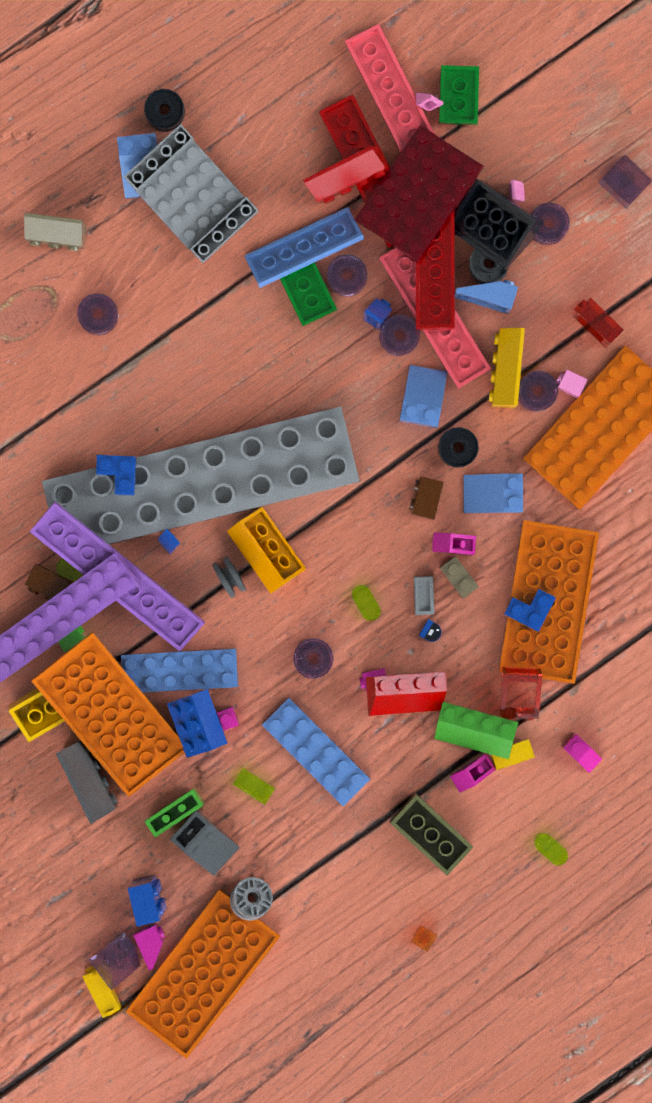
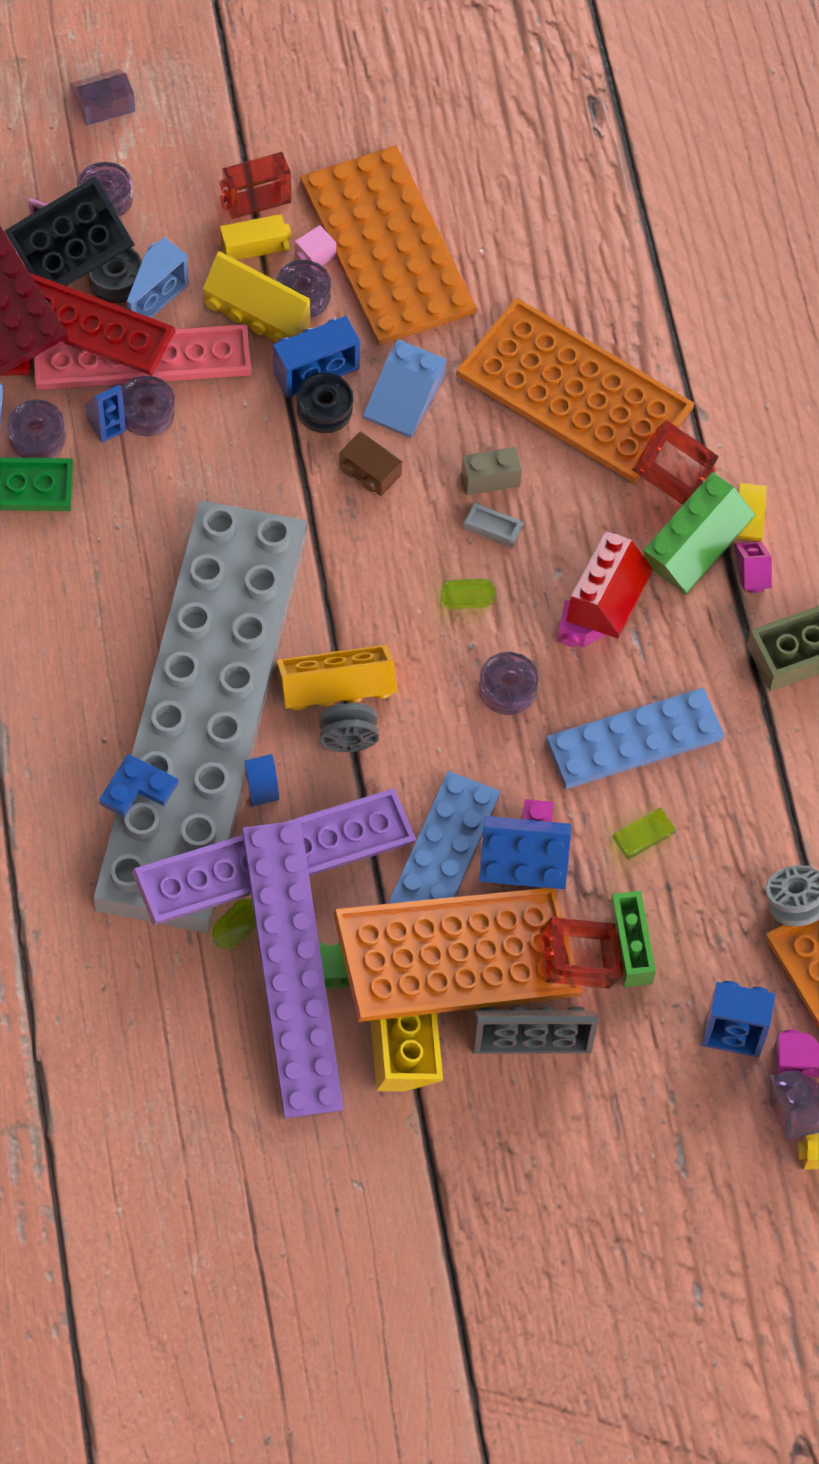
camera: 70 degrees left, 25 degrees down
reddish brown brick [25,564,71,600] -> none
dark grey slope [170,809,240,876] -> none
medium blue slope [399,365,447,428] -> none
tile [419,619,442,642] -> none
dark pink slope [432,532,476,555] -> none
blue plate [504,589,556,632] -> none
dark pink slope [561,733,602,773] -> none
none -> yellow brick [220,214,292,260]
none -> blue brick [273,316,360,398]
none -> clear red window [540,917,623,989]

